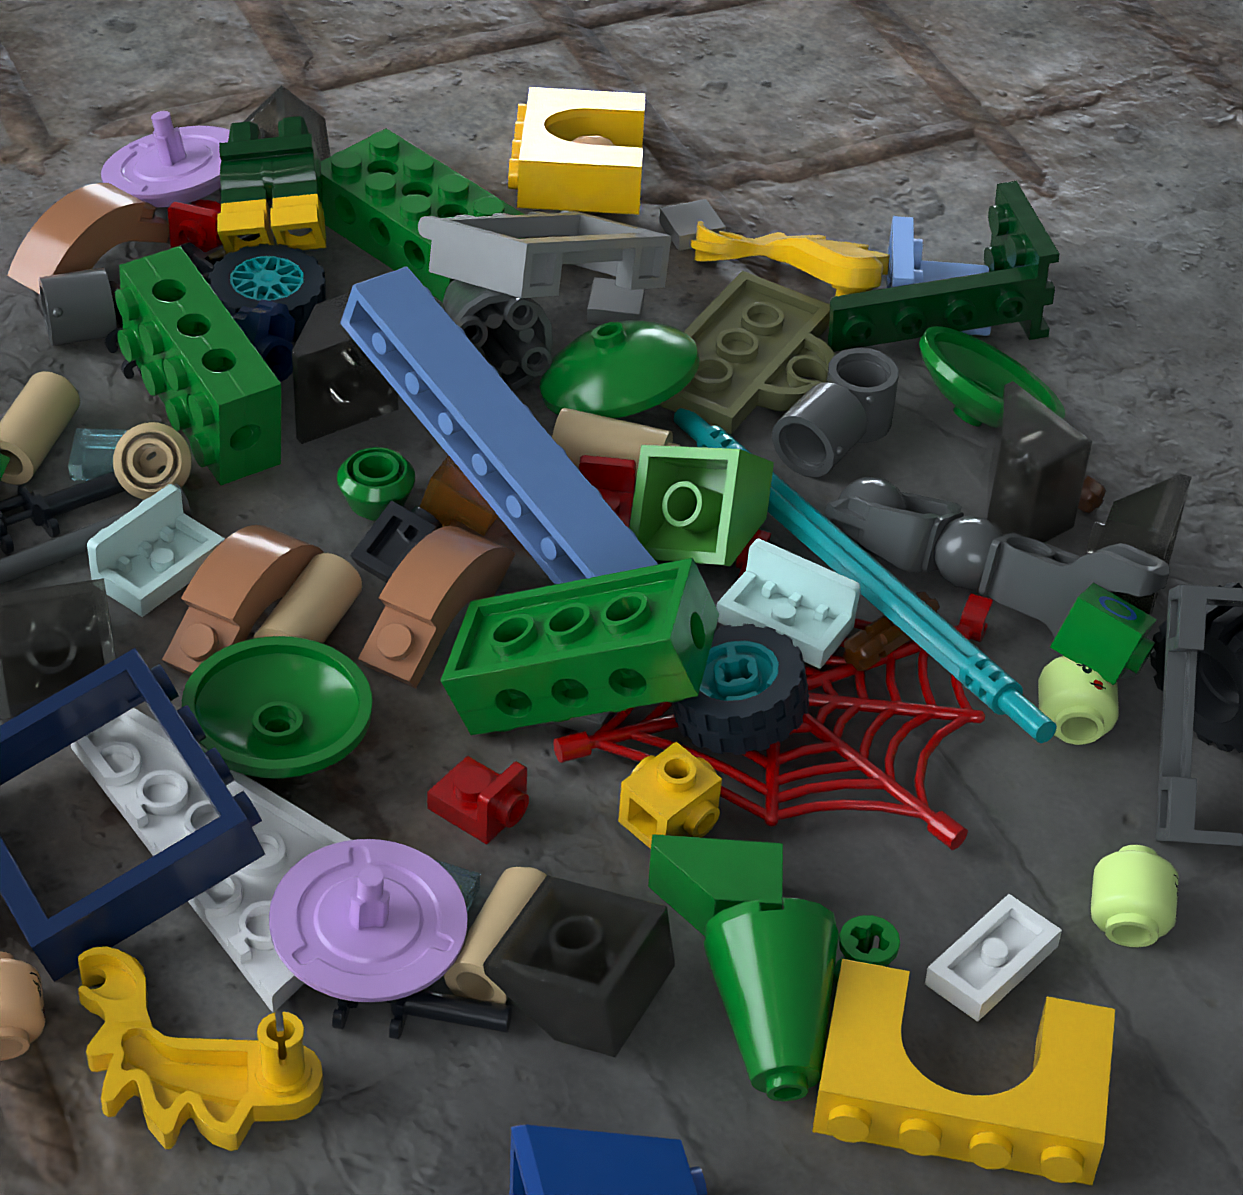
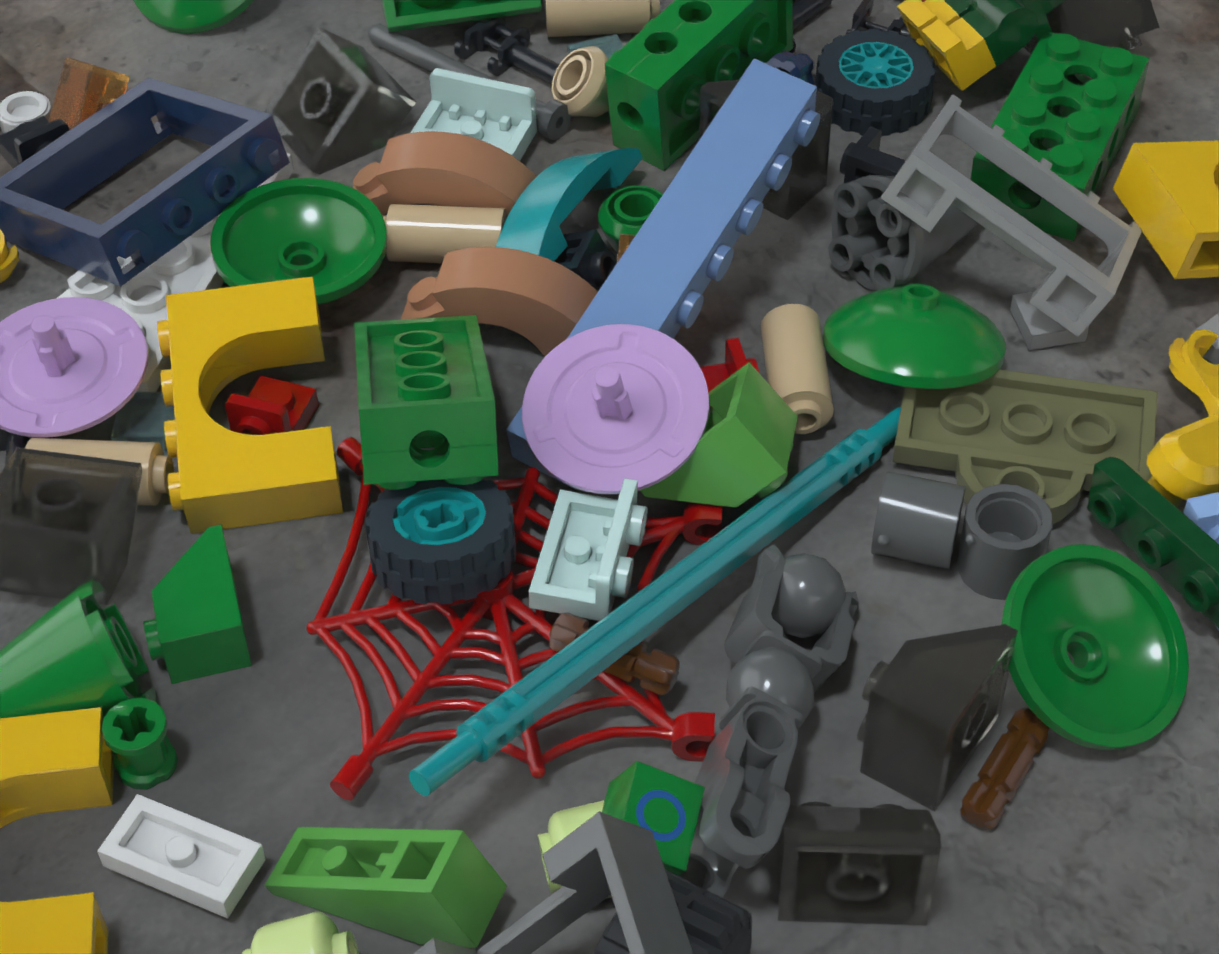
camera: 75 degrees right, 5 degrees up
yellow brick [618,742,722,849] -> none
none -> yellow arch [157,276,343,534]
none -> bright green slope [264,827,507,948]
none -> teal slope [496,148,643,261]
none -> lavender piece [522,324,709,494]

